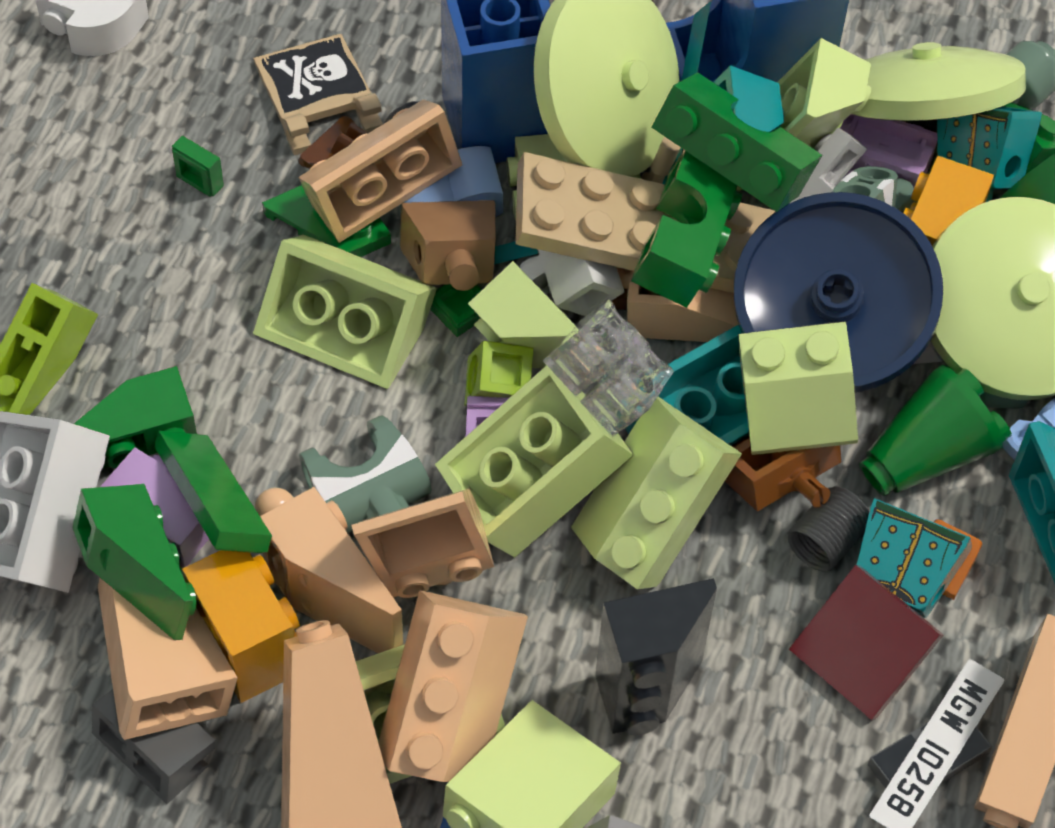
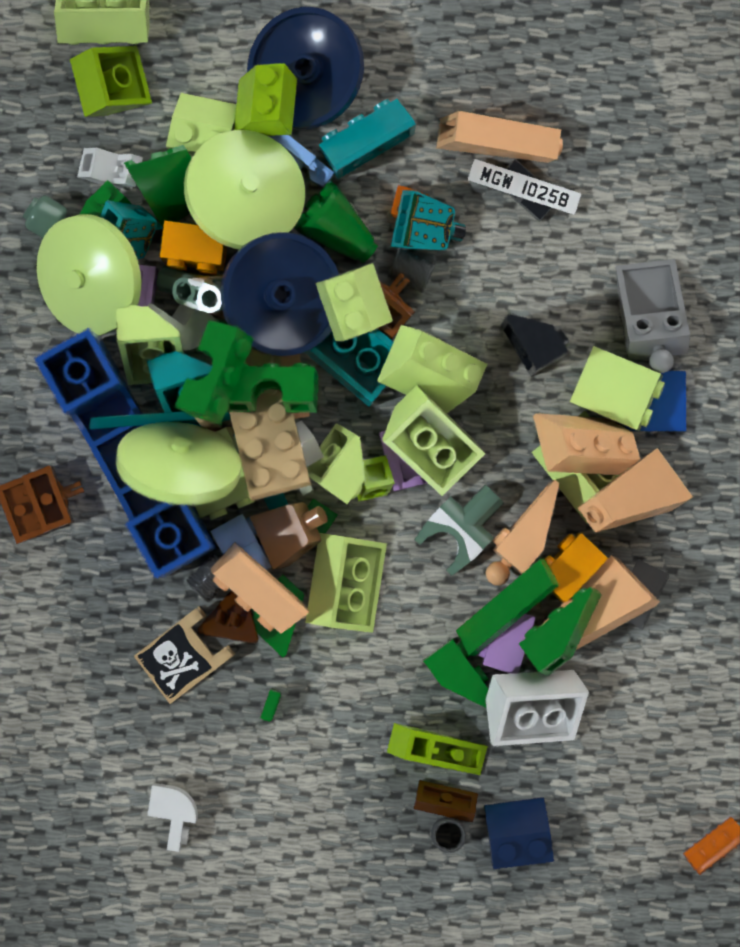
camera: 105 degrees left, 30 degrees up
light nougat slope [352,488,495,598] -> none
clear hips [543,299,674,437] -> none
dark red tile [789,565,944,720] -> none

